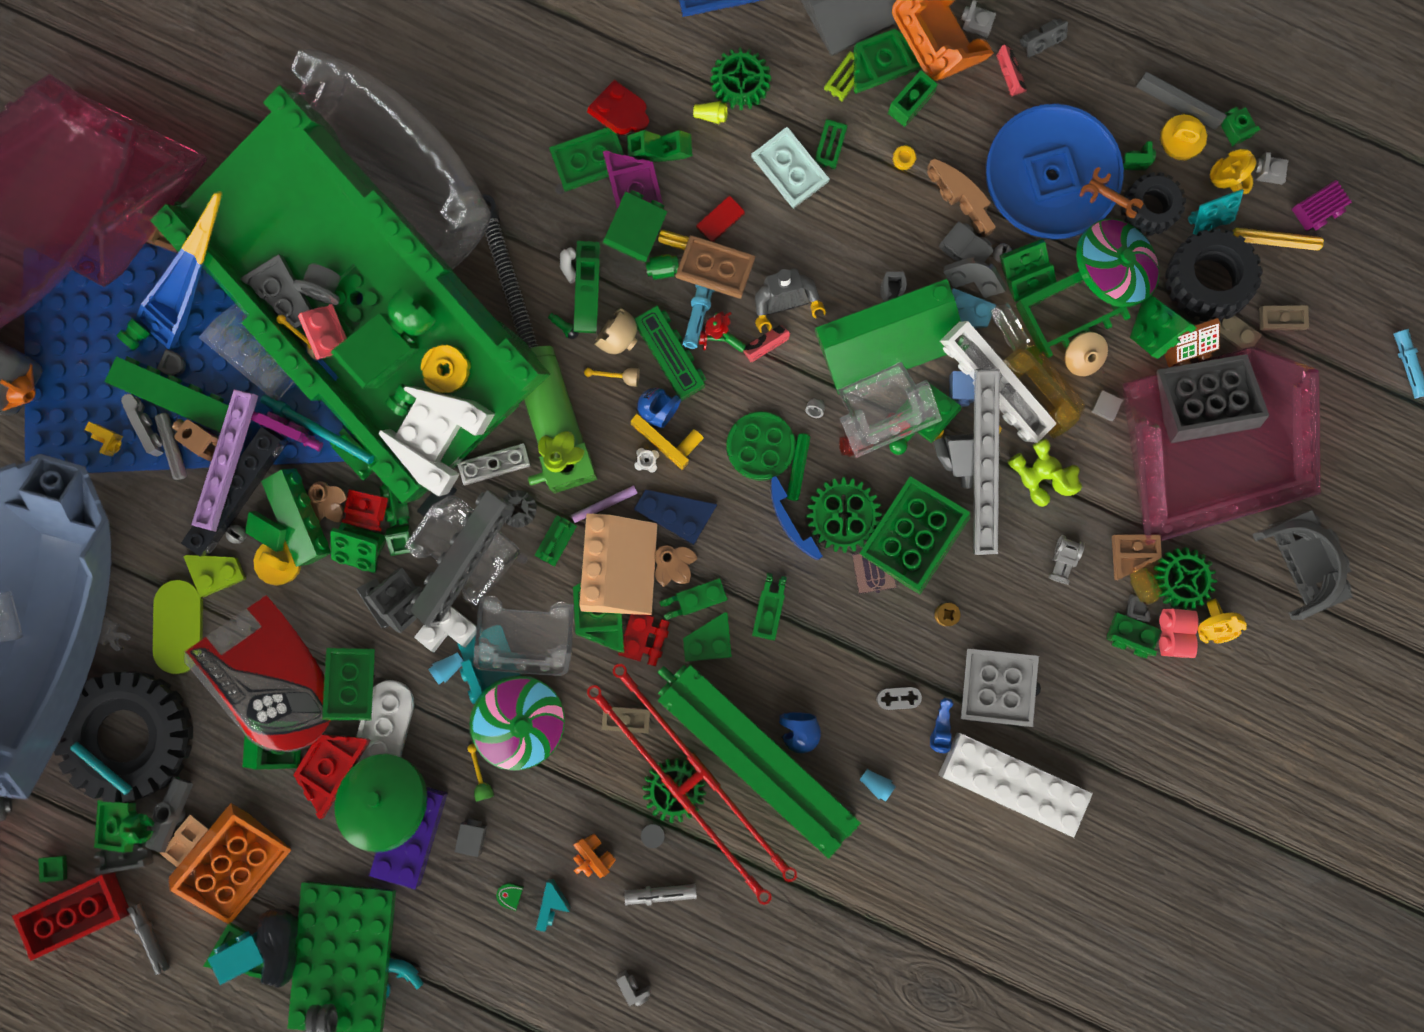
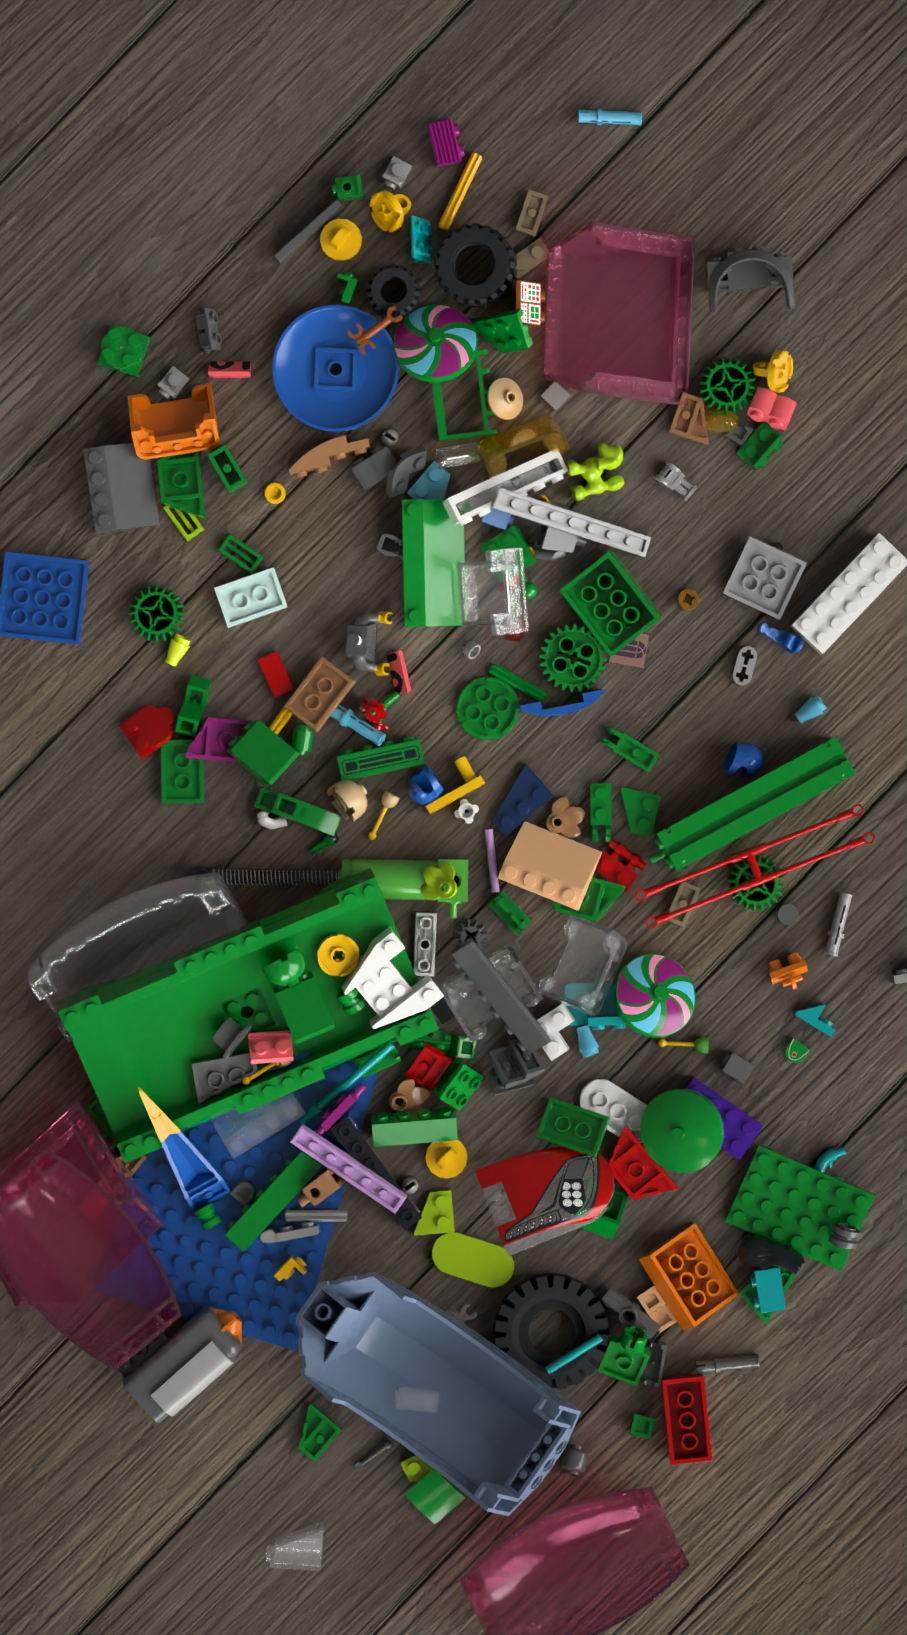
camera: 65 degrees left, 5 degrees up
green tile [245,511,287,552] -> none
green slope [999,239,1056,302] -> none
dark grey slope [1157,354,1269,443] -> none

